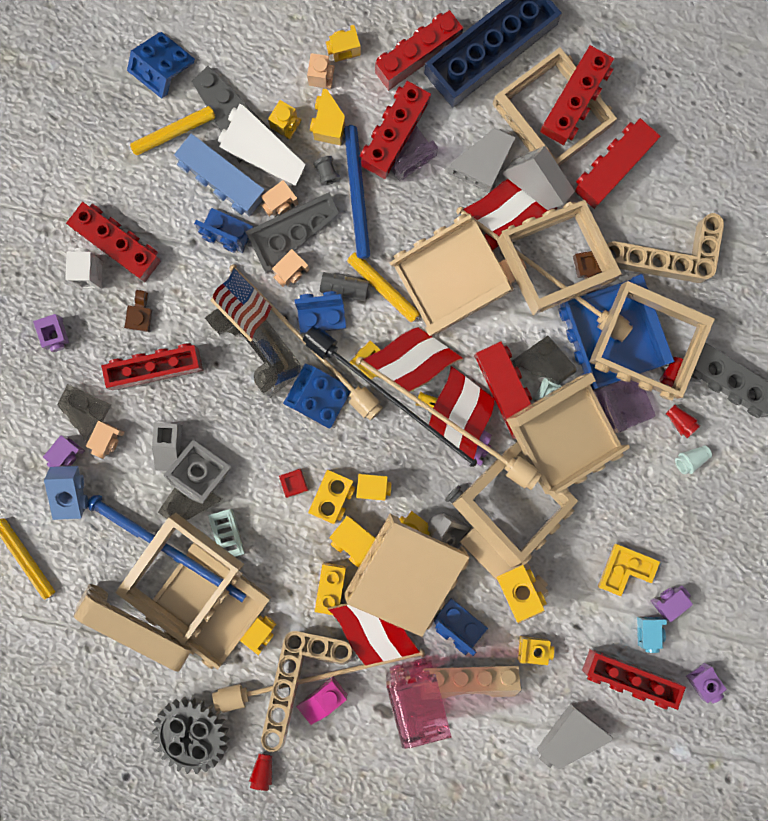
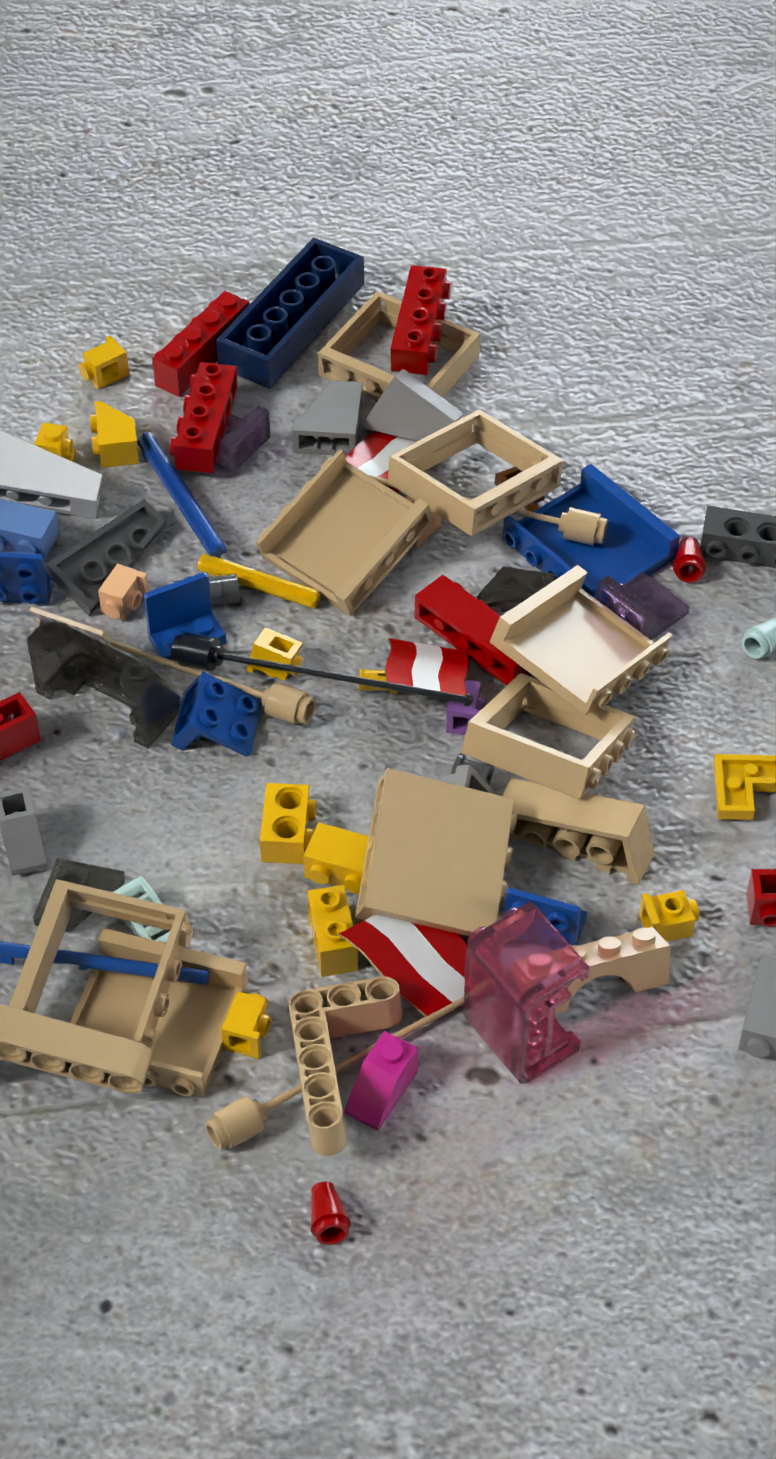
camera: 15 degrees left, 35 degrees down
dark grey gear [152,697,230,774] -> none
light grey slope [164,440,231,504] -> none
light nougat brick [261,180,299,217] -> none
red tile [279,468,309,498] -> none
light nougat brick [307,53,335,89] -> none
dark grey bush [313,156,340,186] -> none
flag [356,327,542,490] -> none
yellow brick [356,474,392,501] -> none
yellow brick [497,565,547,624] -> none
red brick [575,118,661,209] -> none
tan window [589,281,715,401] -> none
tan beam [607,213,724,283] -> none
red cone [666,404,701,438] -> none

